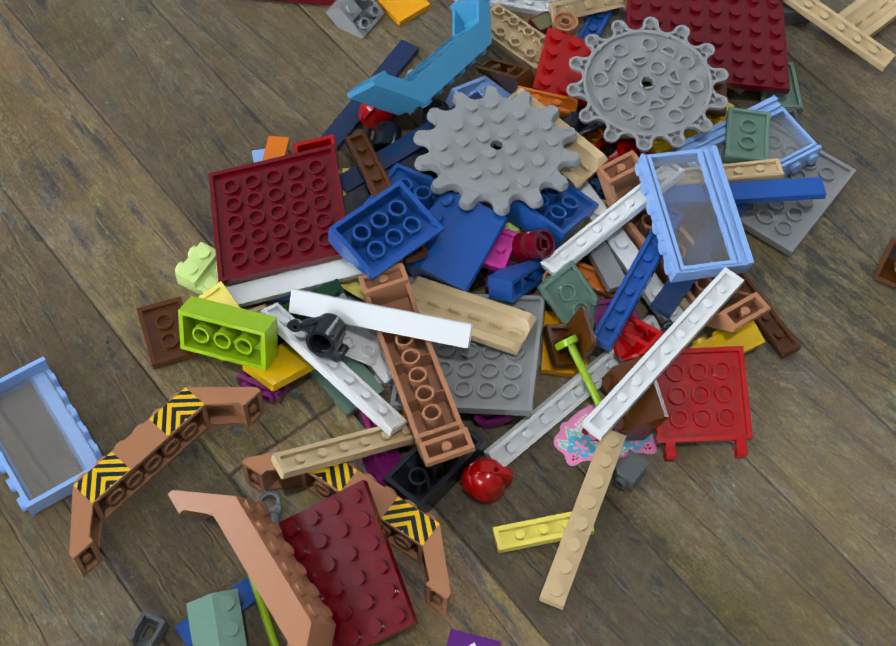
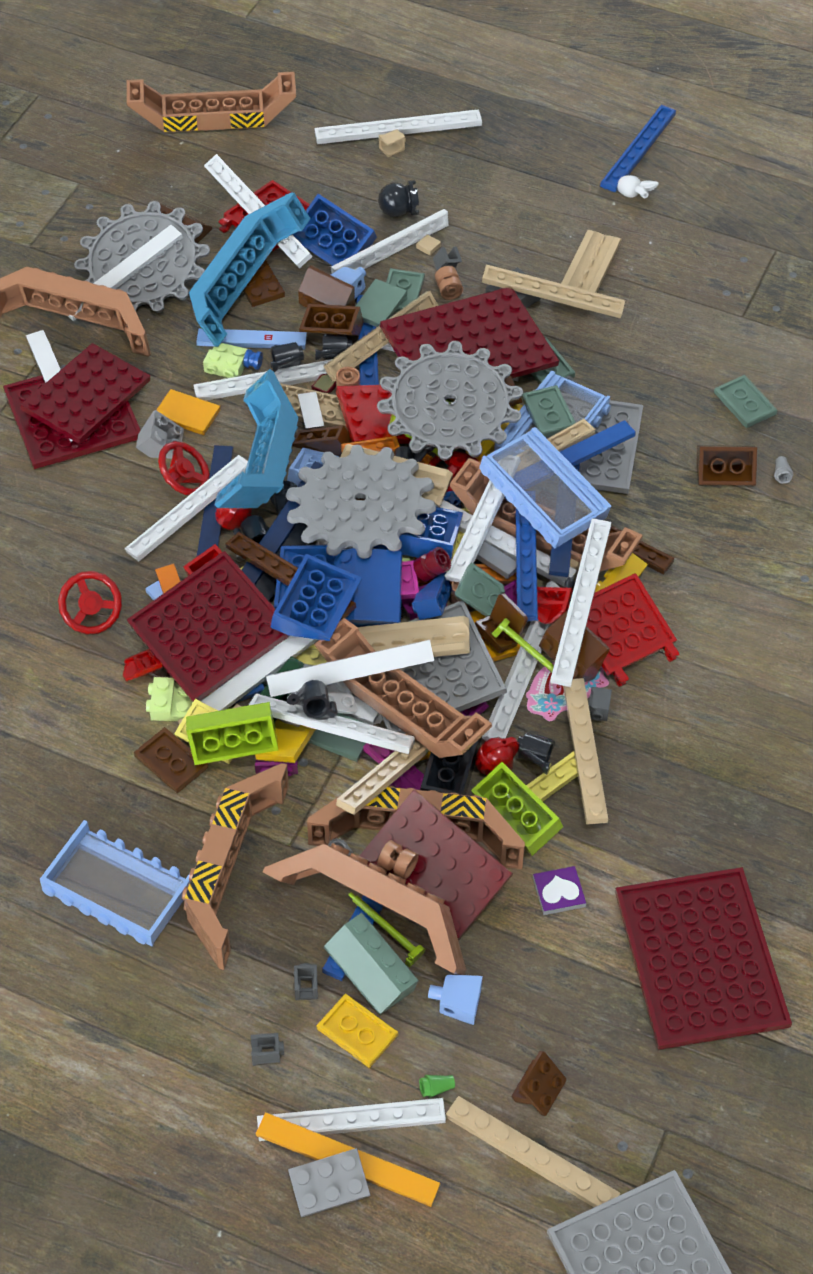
camera: 25 degrees left, 5 degrees down
none -> red piece [58,571,122,635]
none -> red slope [123,649,163,681]
none -> white tile [125,455,248,562]
none -> red piece [158,441,210,496]
none -> white sticker [298,392,324,428]
none -> nougat wheel [377,840,418,879]
none -> lime brick [471,762,563,856]
none -> black piece [517,732,555,775]

